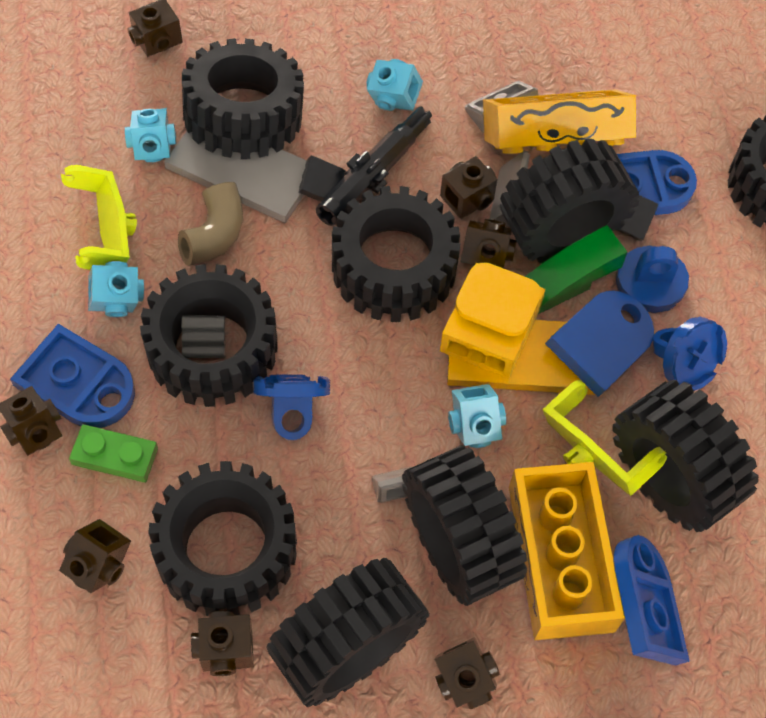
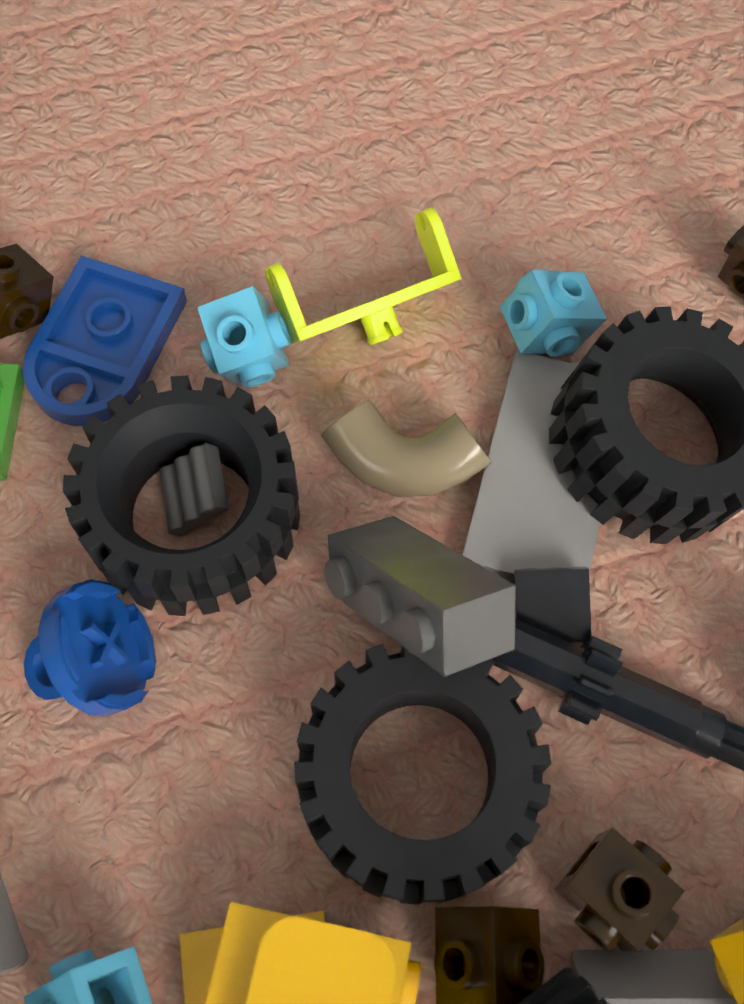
camera: 80 degrees right, 5 degrees up
none -> dark grey brick [325,516,516,677]

